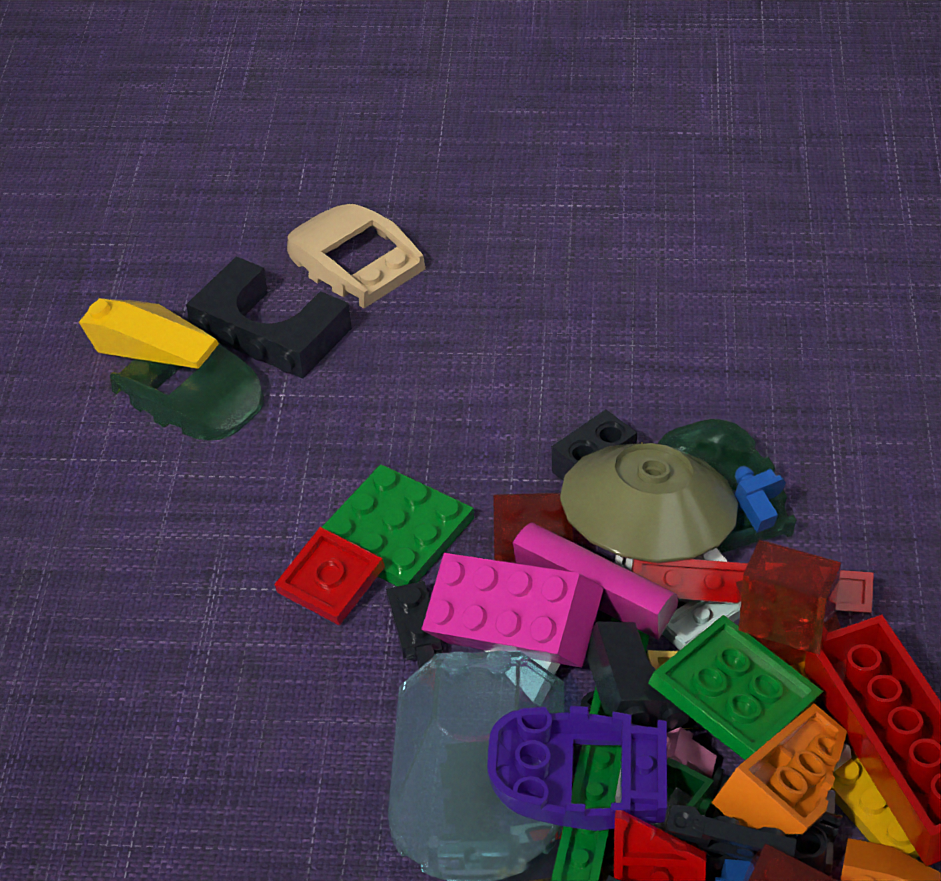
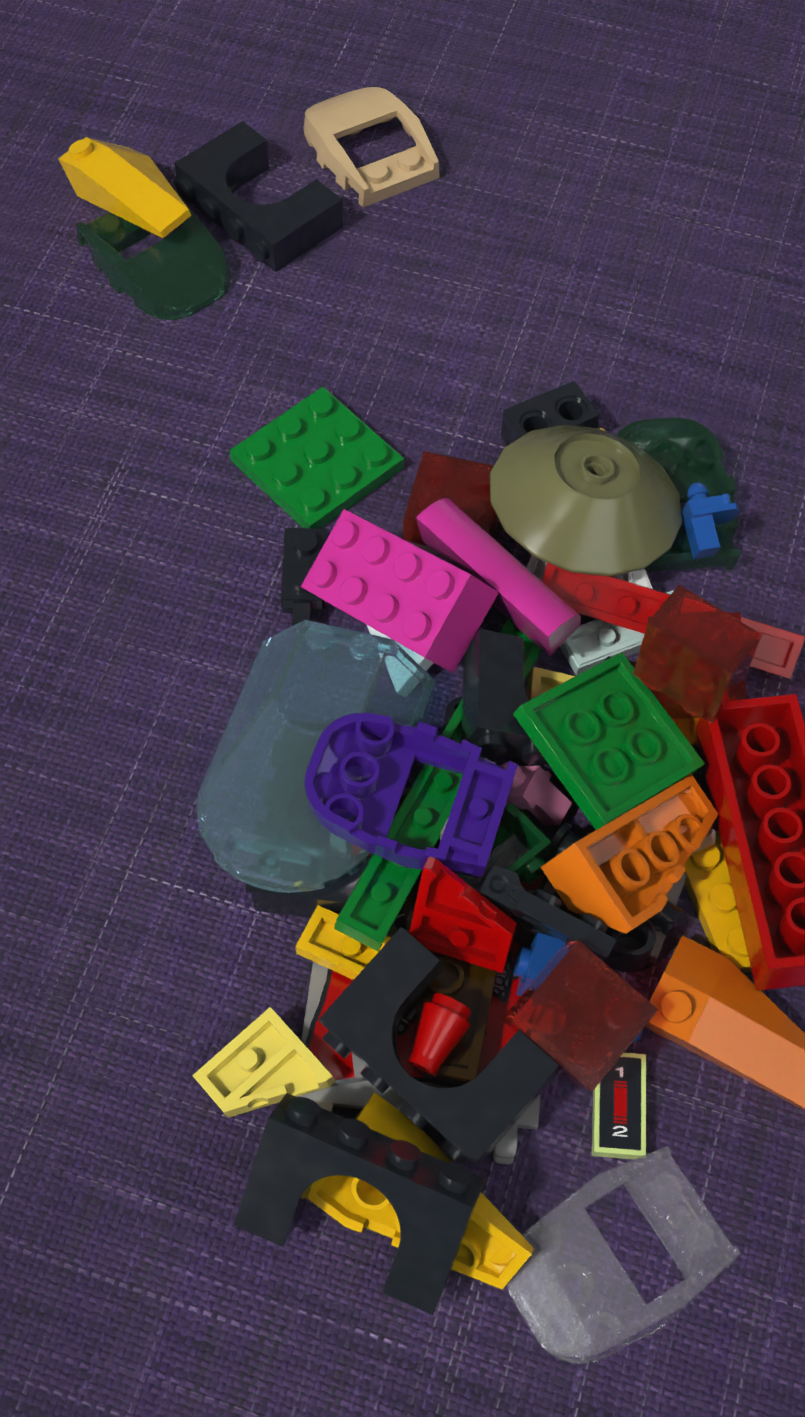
camera: 10 degrees right, 15 degrees up
red plate [274,527,385,626] -> none

